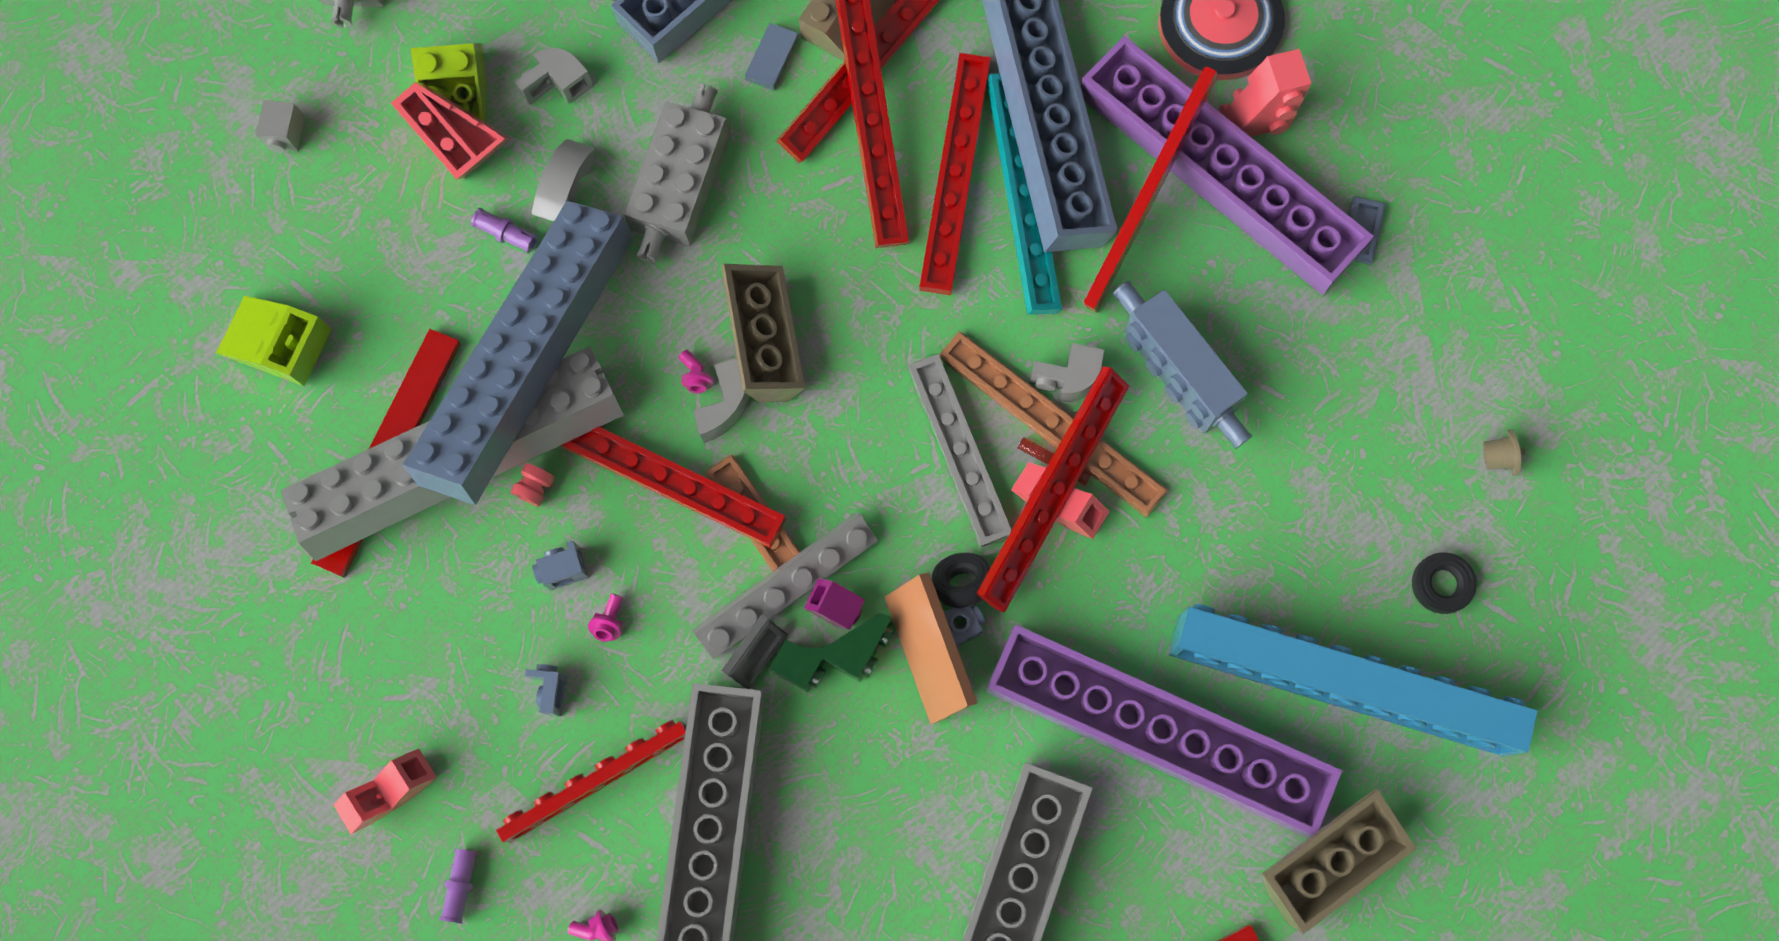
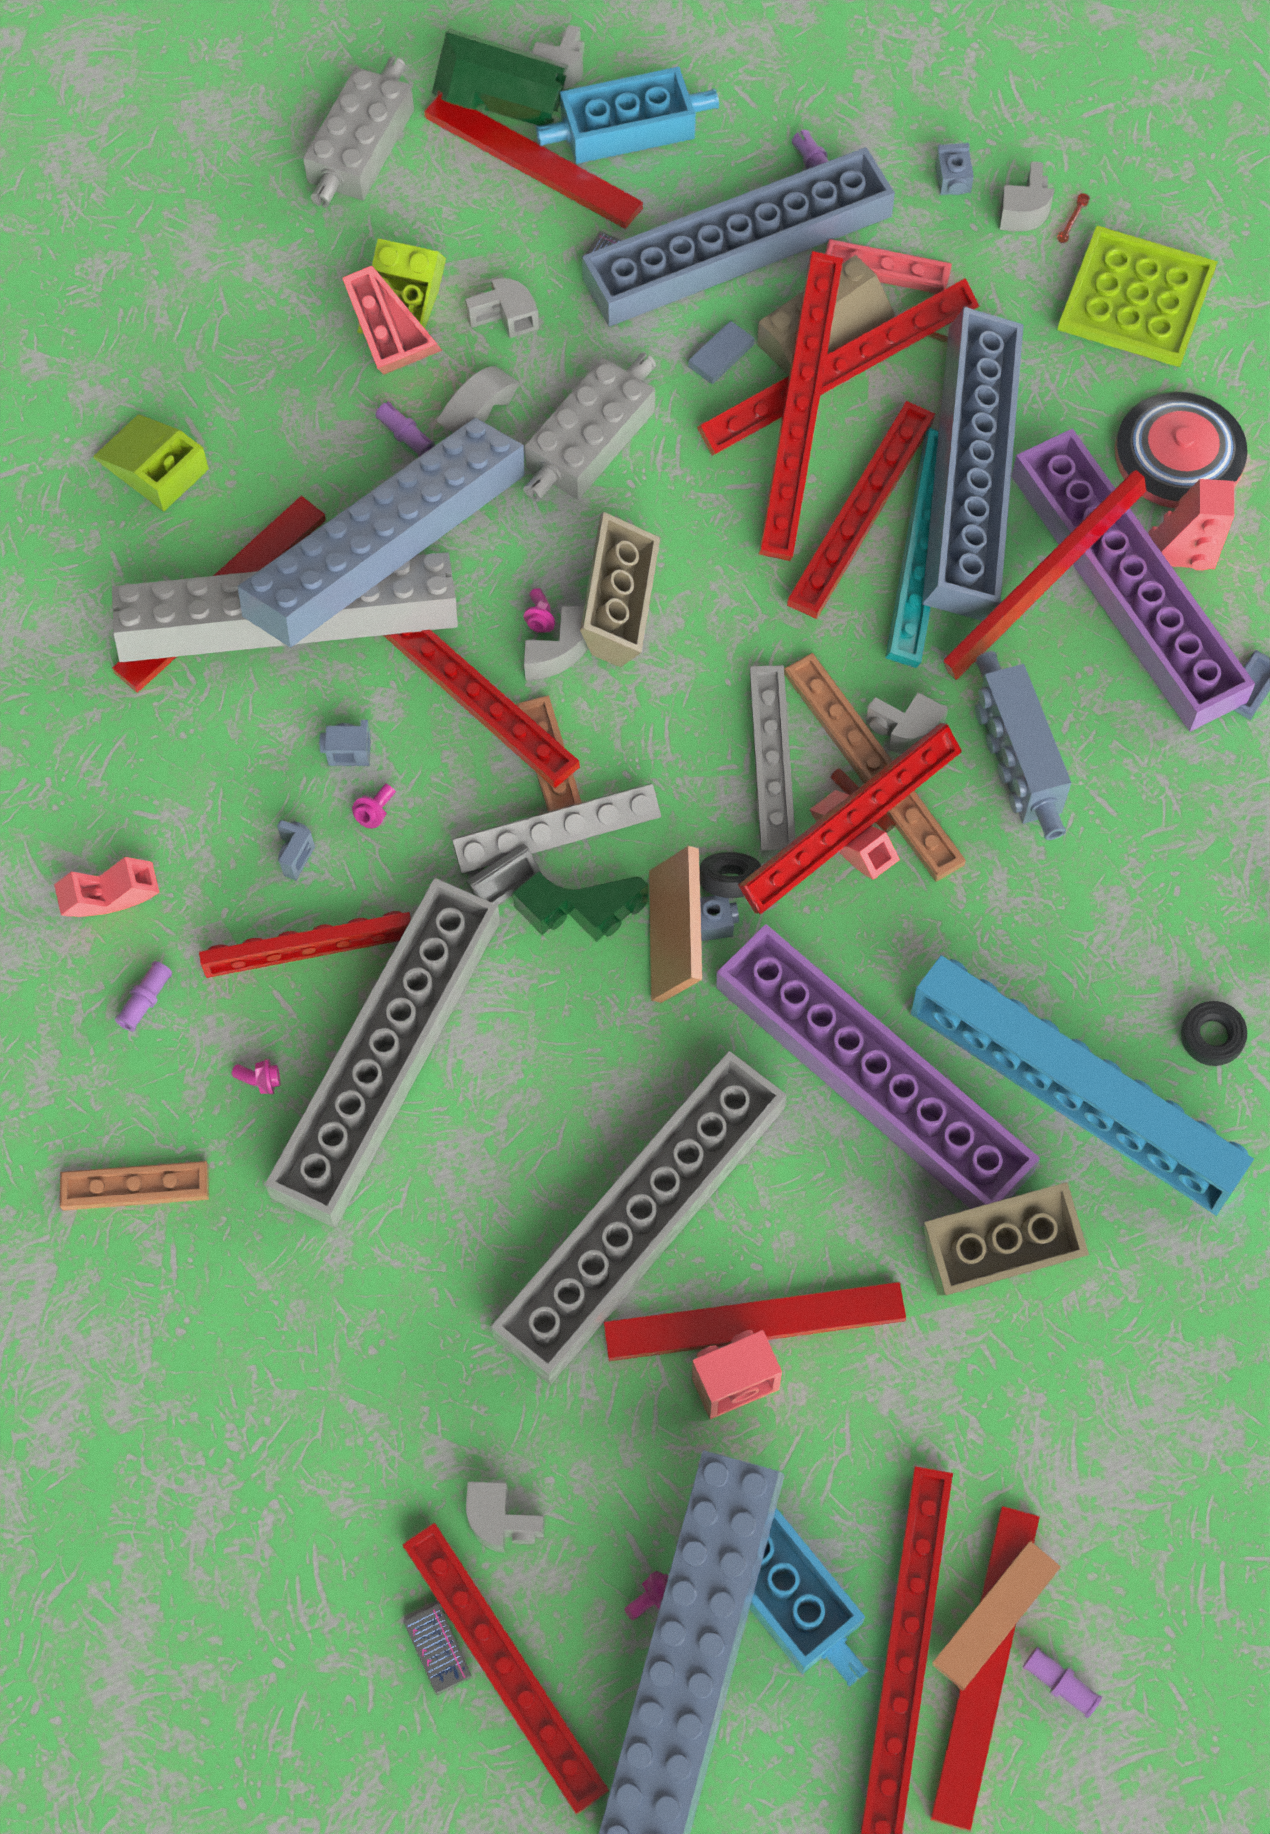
camera: 15 degrees right, 10 degrees down
light grey brick [256,100,306,153] -> none
coral wheel [510,463,555,507] -> none
magenta brick [803,578,865,630] -> none

